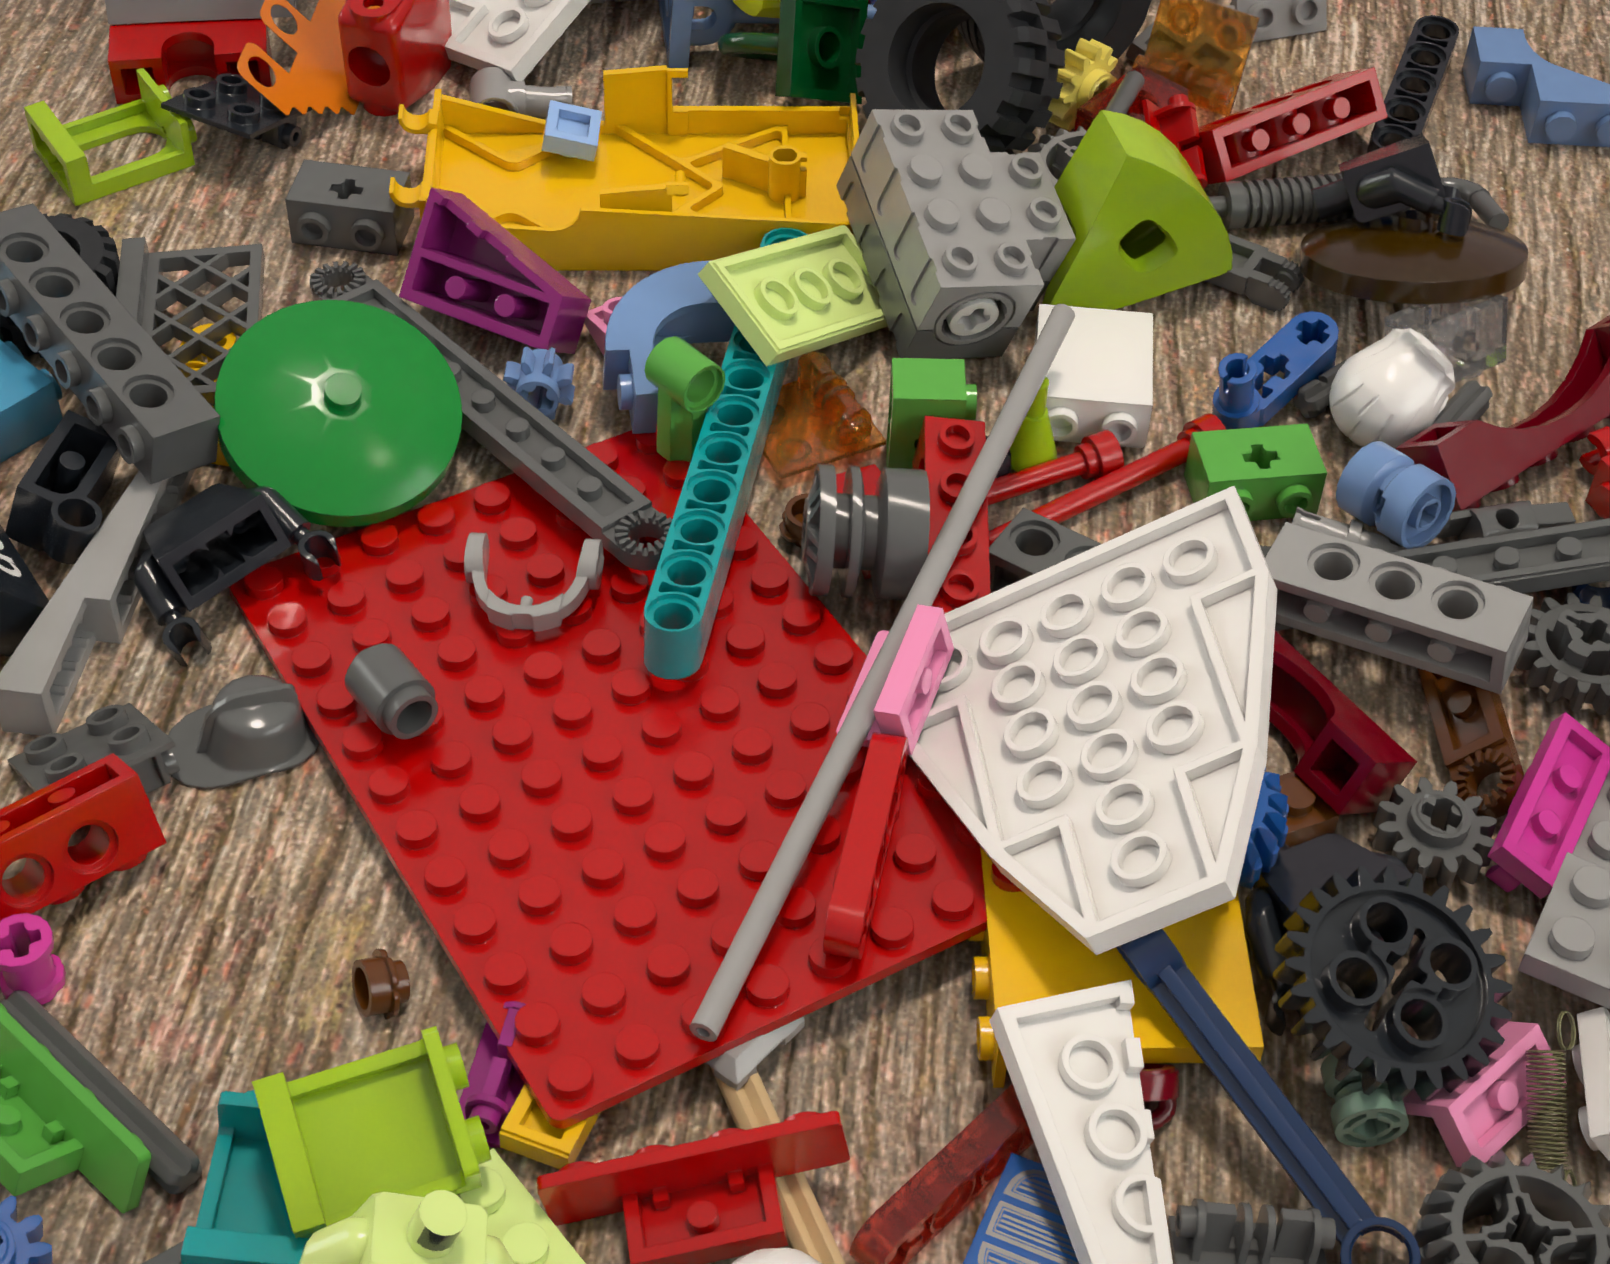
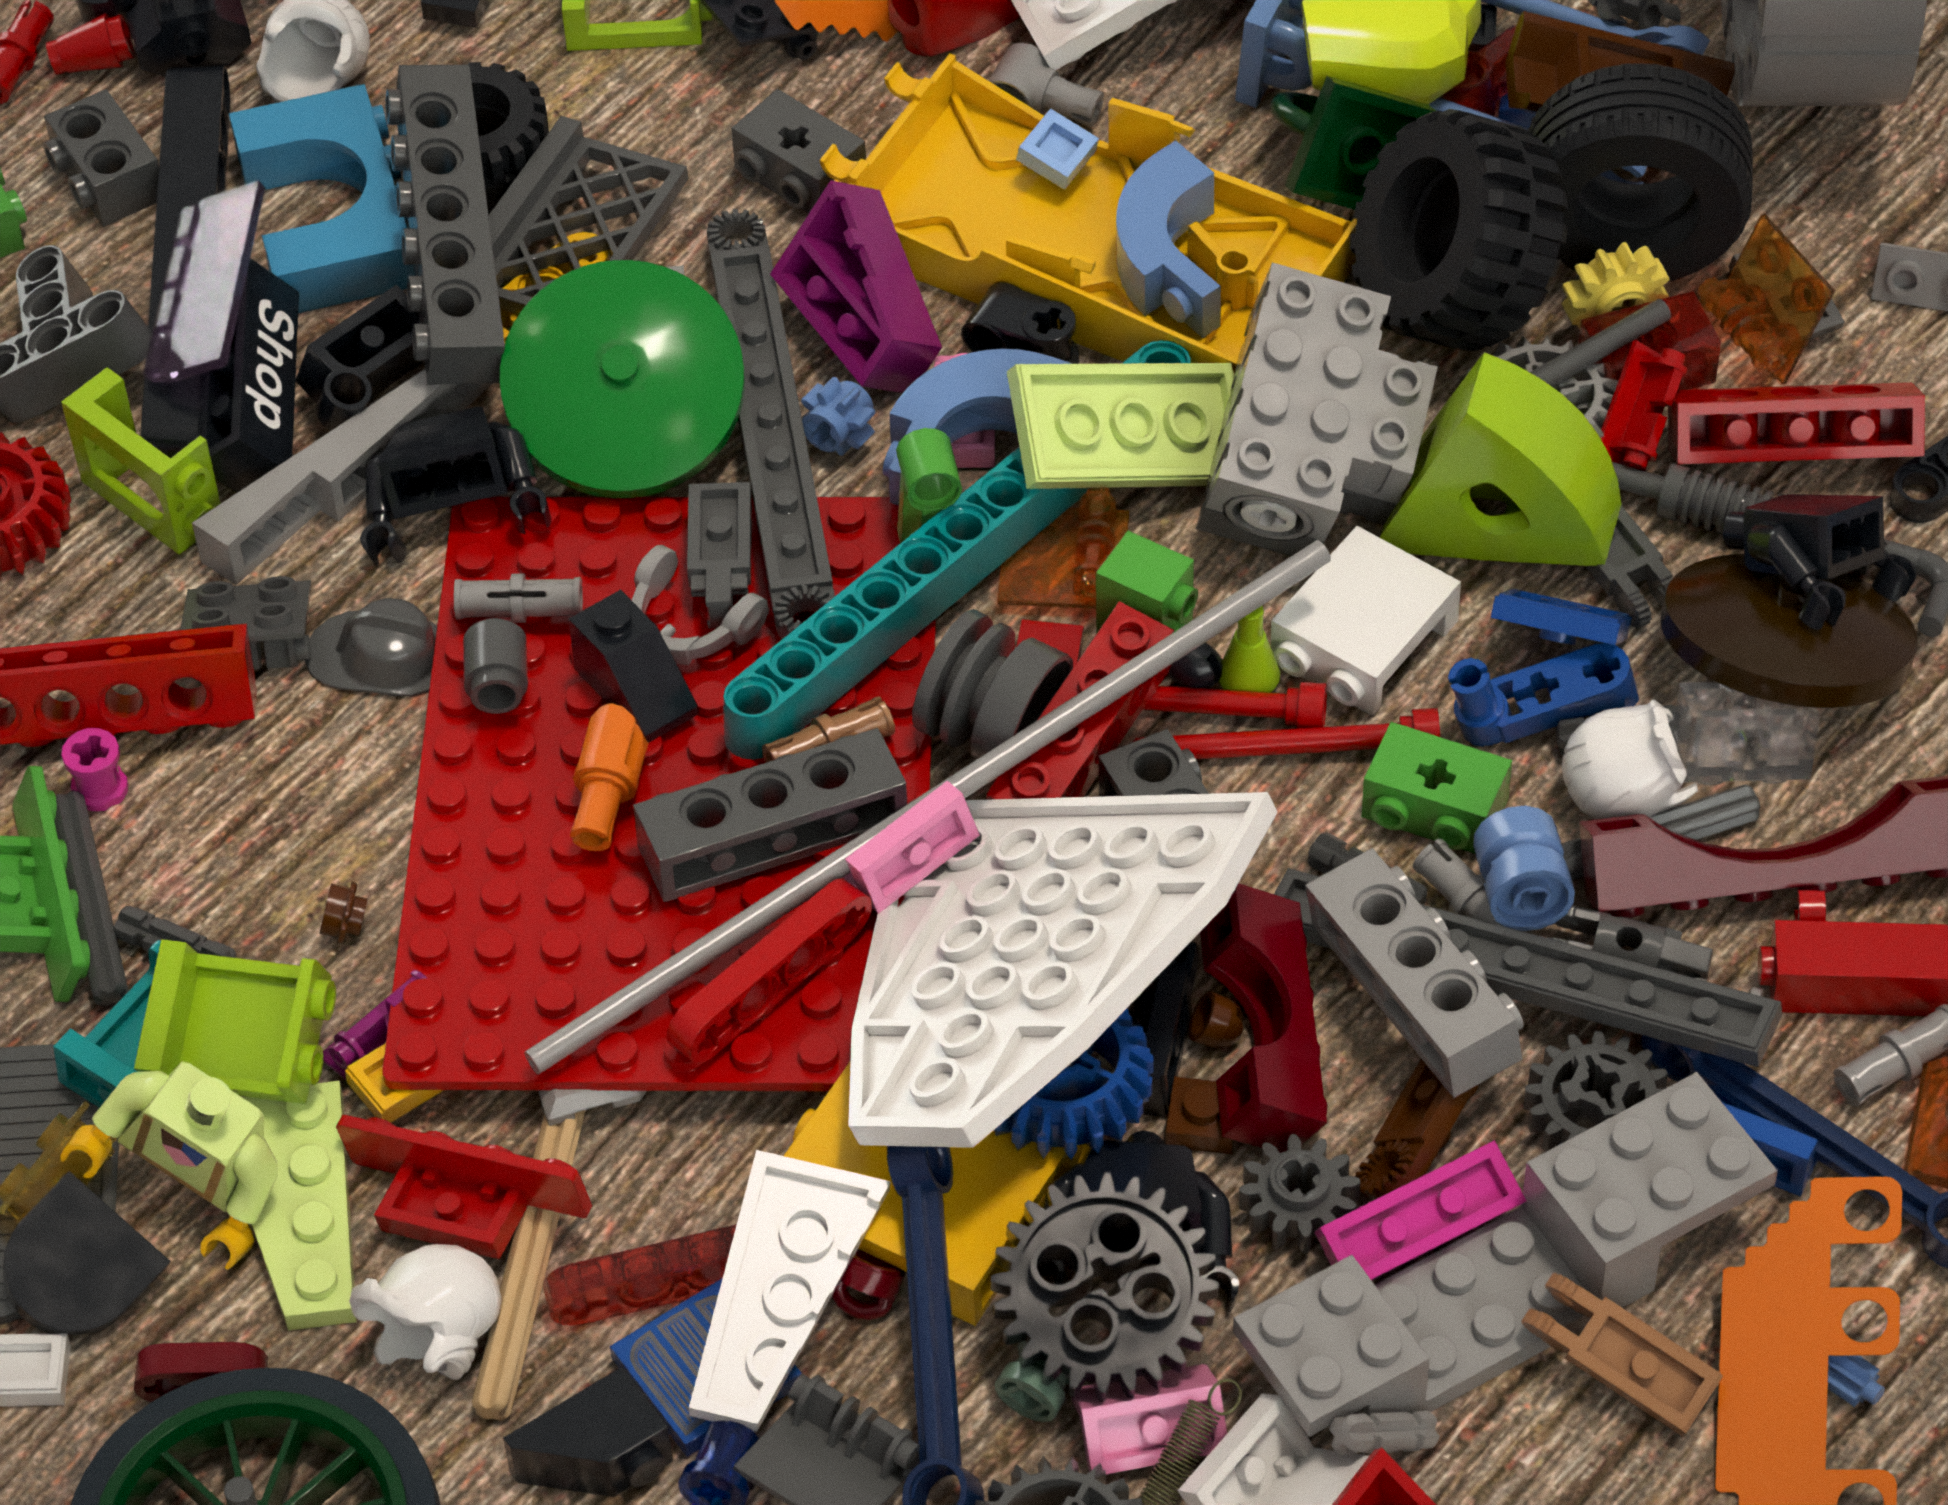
camera: 35 degrees right, 5 degrees up
none -> dark grey axle [114,906,236,958]
none -> light grey pin [454,574,583,623]
none -> black slope [568,589,699,743]
none -> orange arm [570,703,648,851]
none -> dark grey brick [633,728,907,902]
none -> dark grey hinge [687,482,752,628]
none -> medium nougat pin [762,696,895,763]
none -> black piece [961,282,1080,364]
none -> medium blue arch [1116,140,1221,338]
none -> blue plate [1491,589,1632,645]

